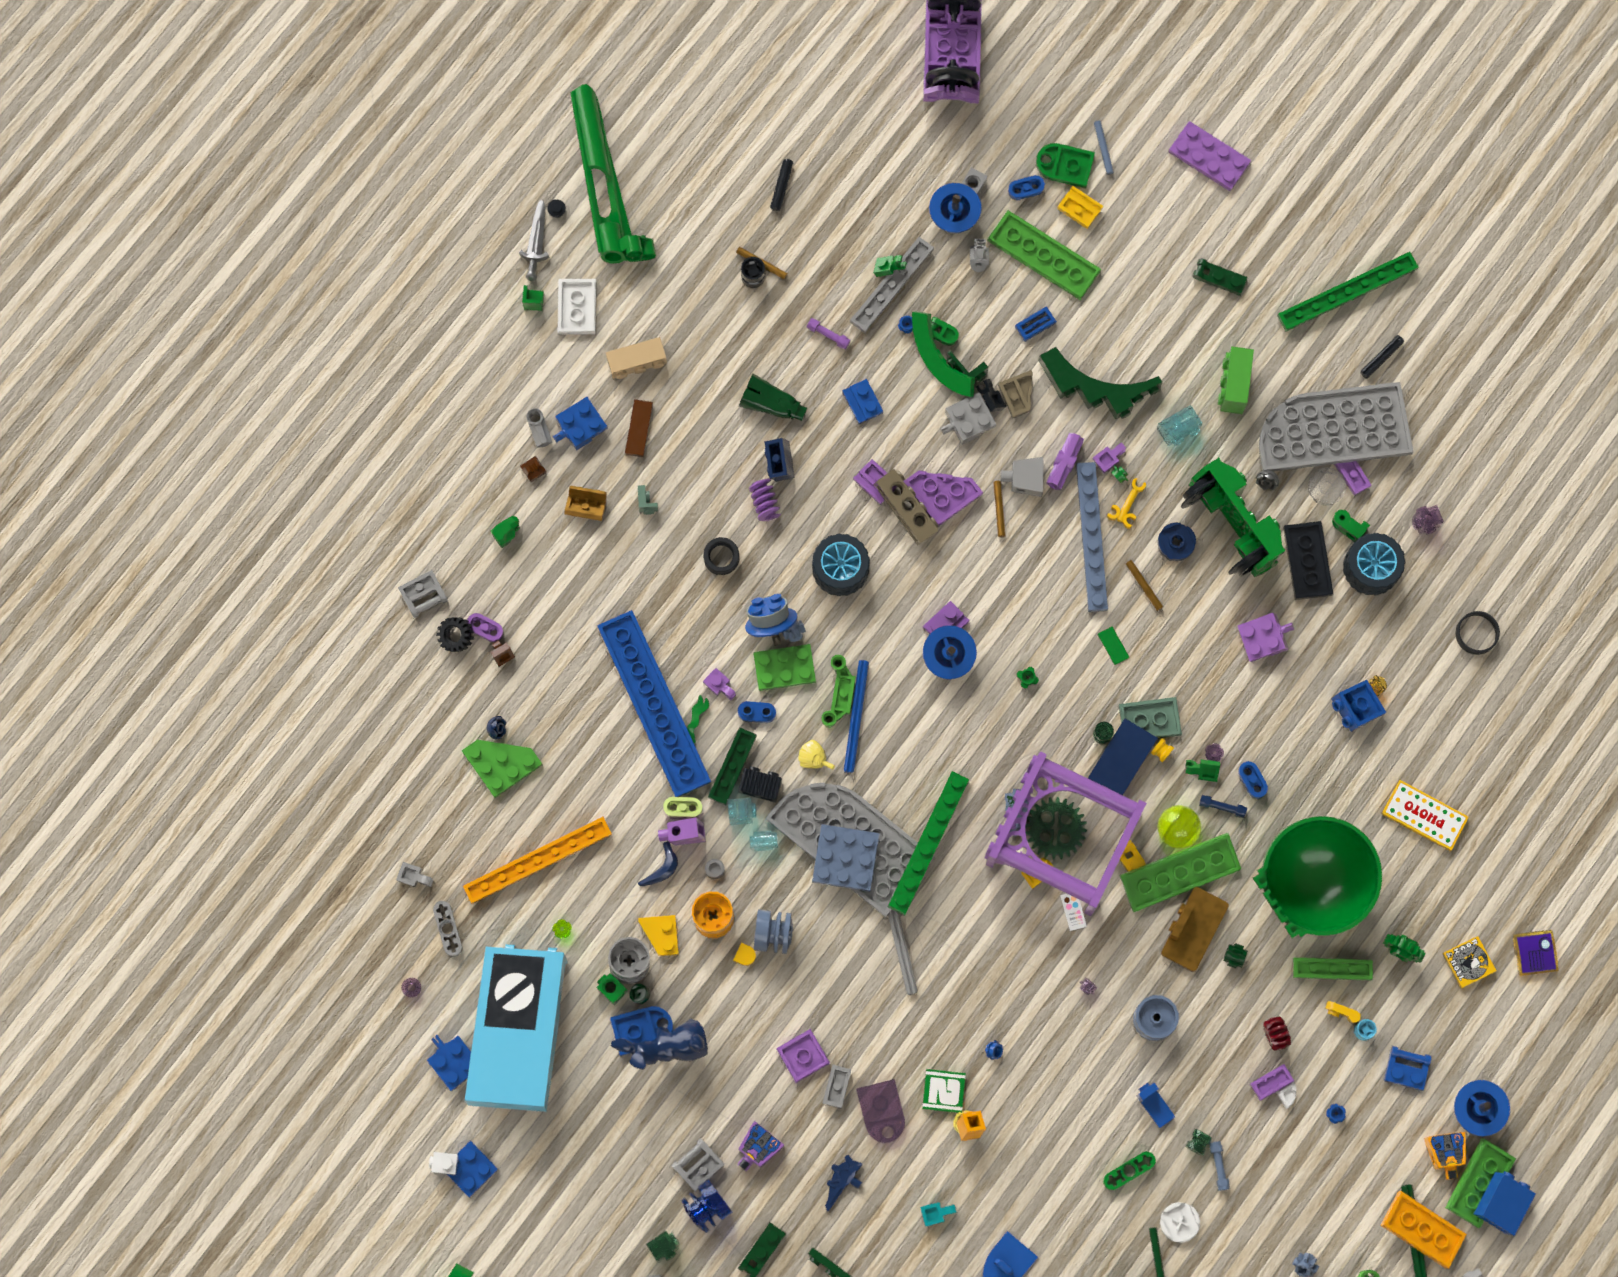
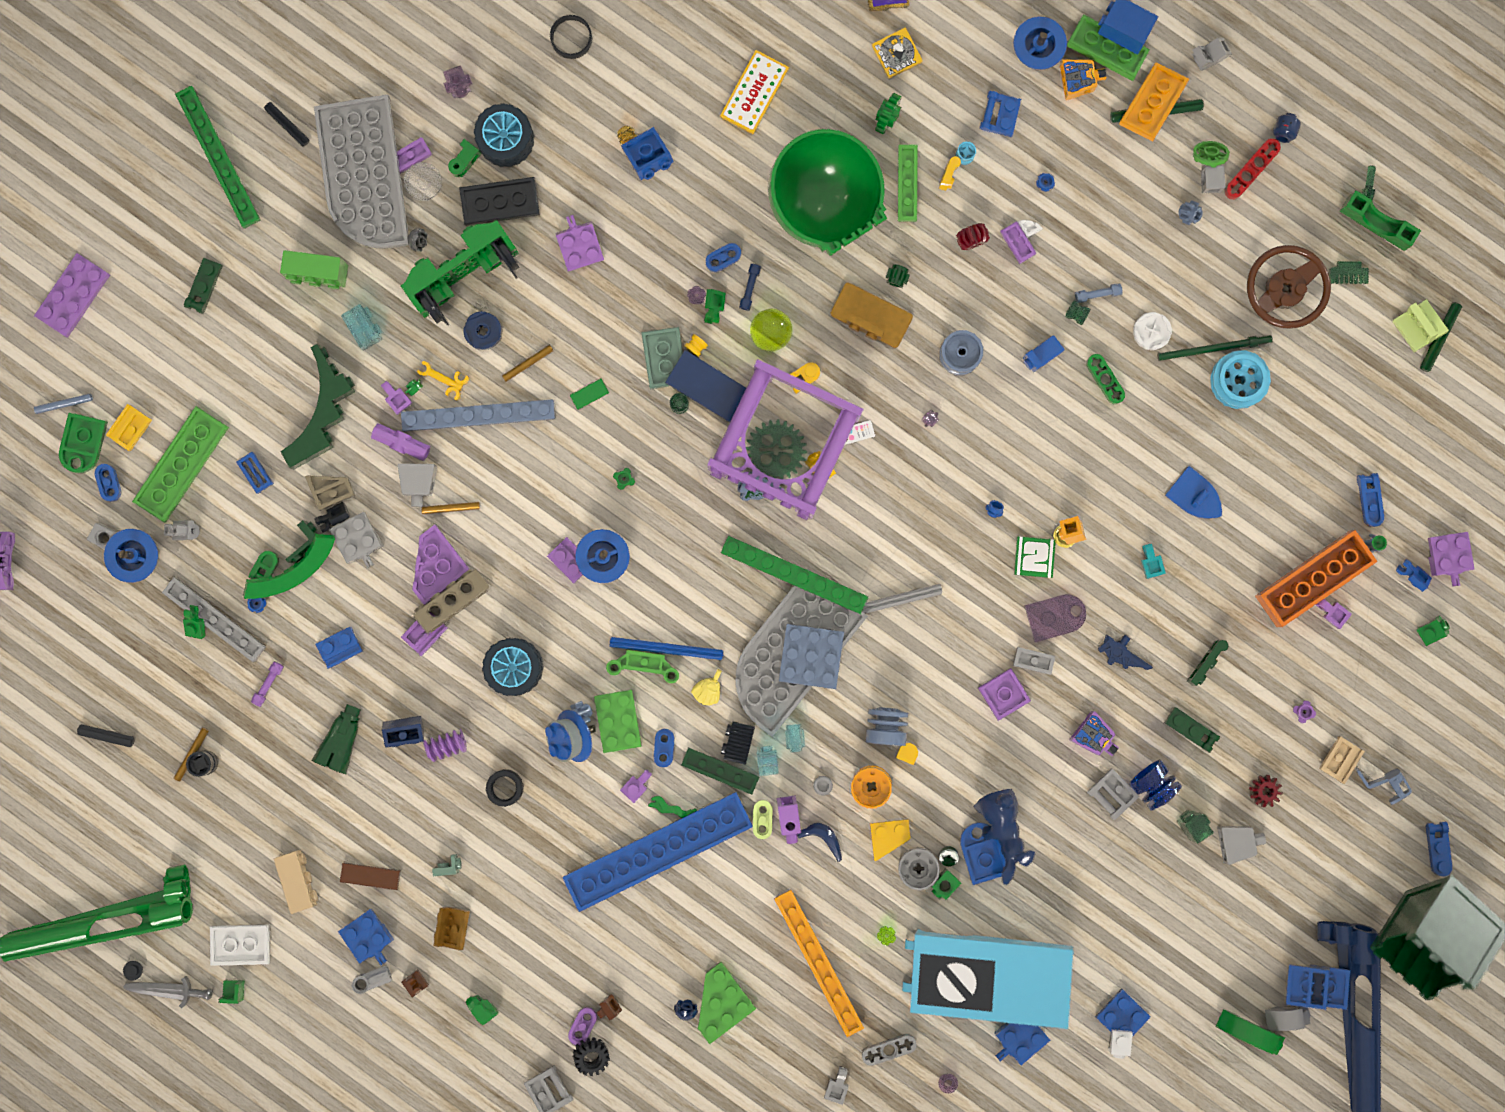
camera: 90 degrees left, 10 degrees up
bright green tile [1119,833,1242,912] -> none

